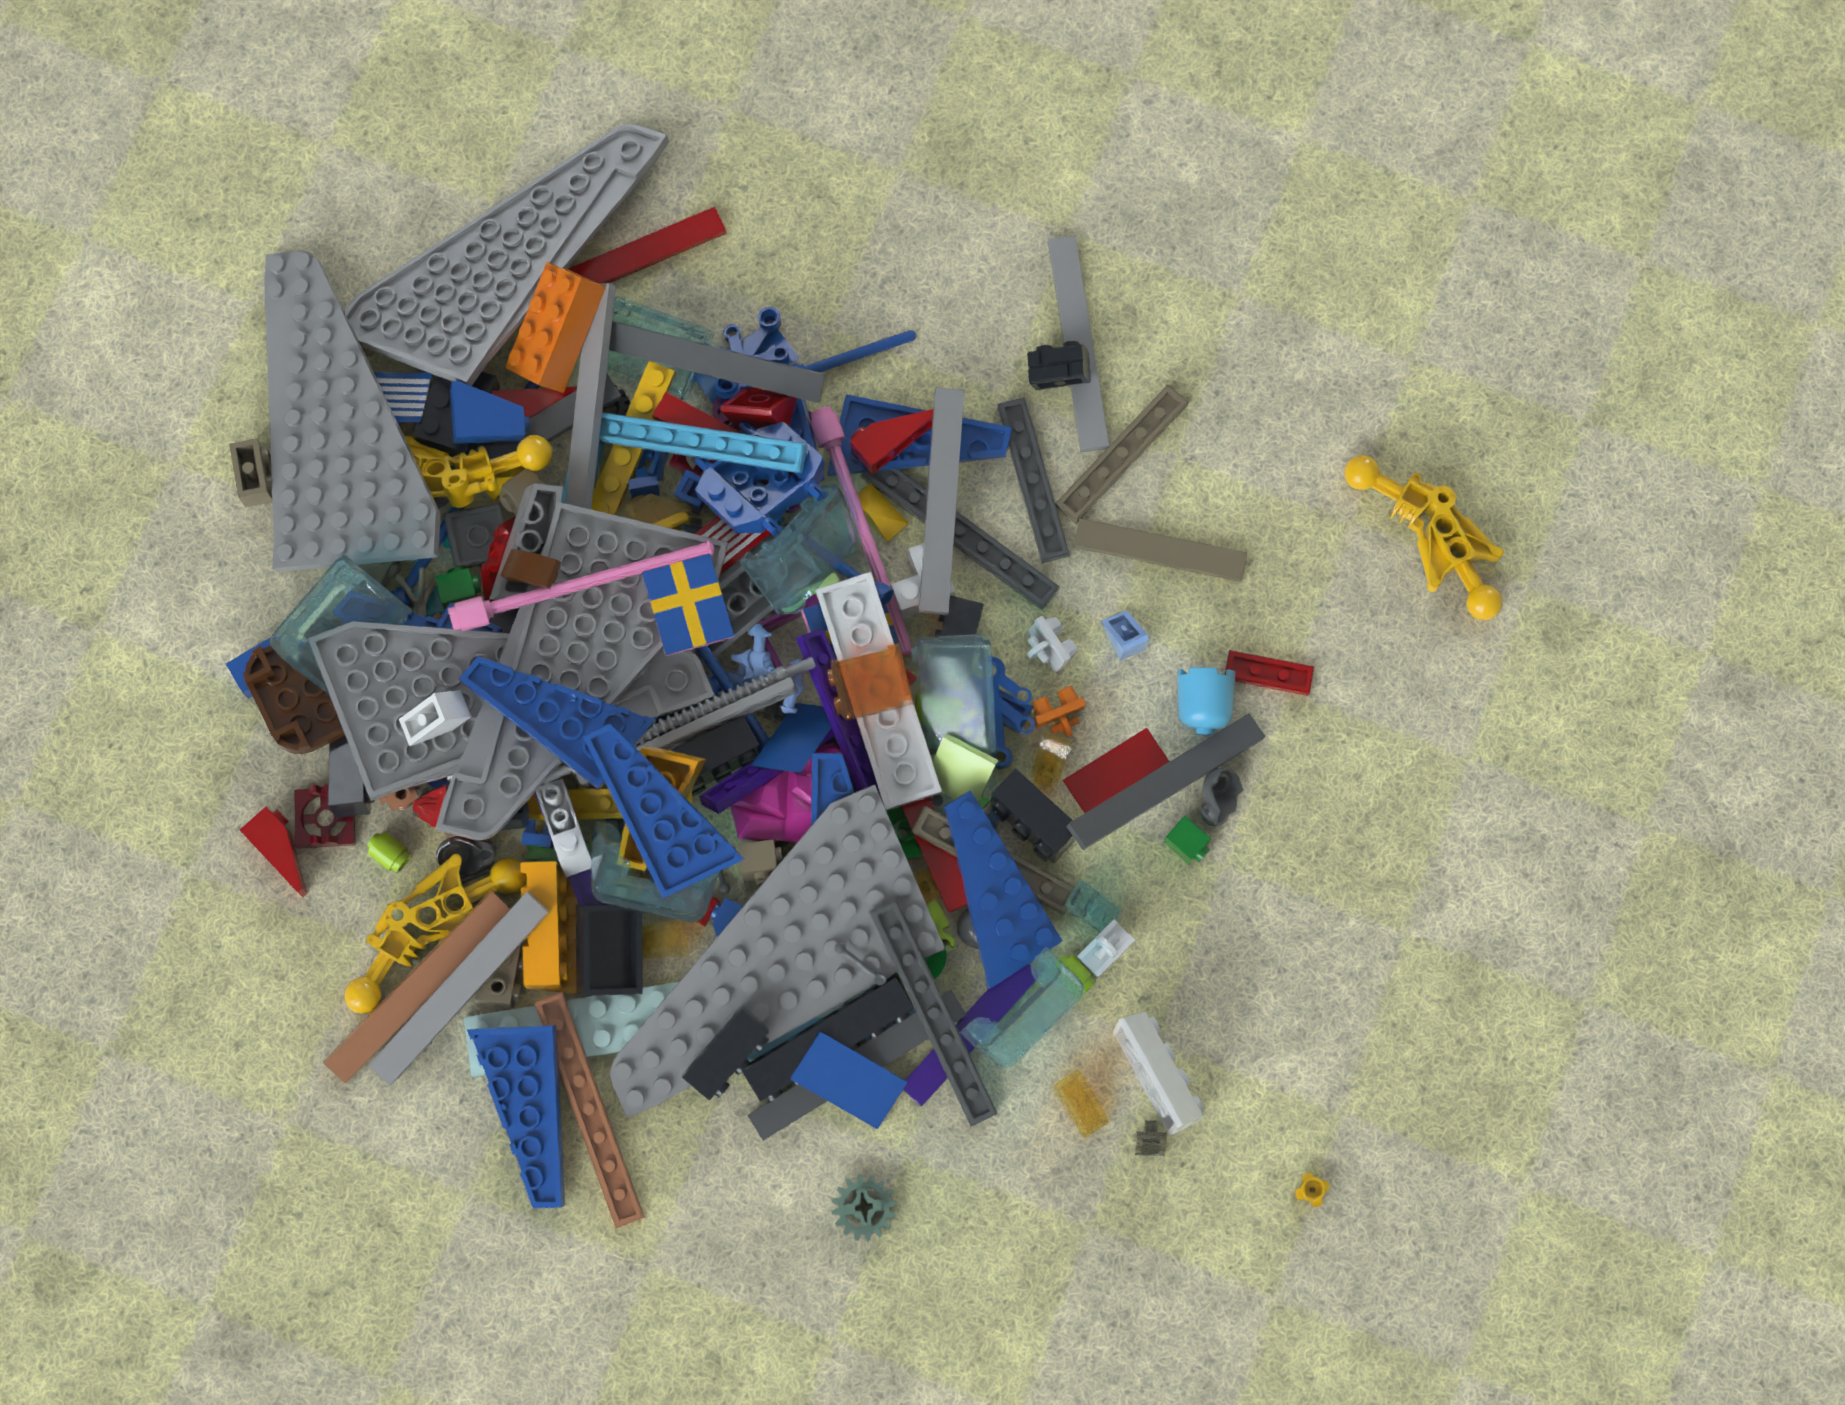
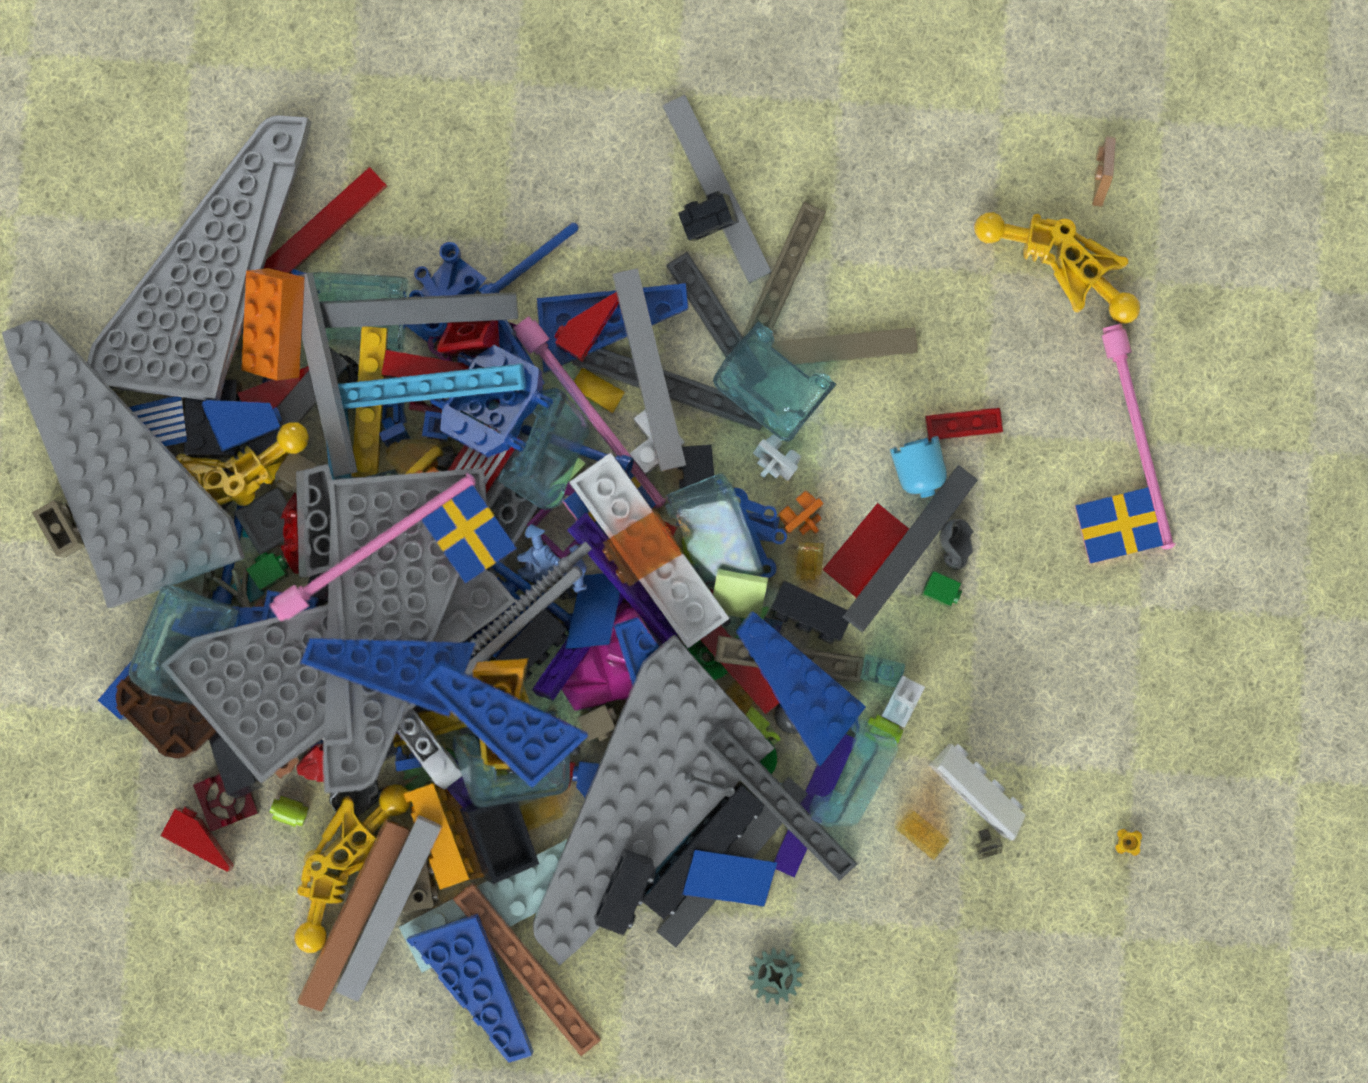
camera: 20 degrees left, 10 degrees up
white slope [399,690,471,746] -> none
reddish brown slope [500,549,561,589] -> none
light blue slope [1101,610,1149,661] -> none
none -> clear light blue windscreen [713,322,837,442]
none -> flag [1075,324,1176,564]
none -> medium nougat wing [1092,137,1116,207]

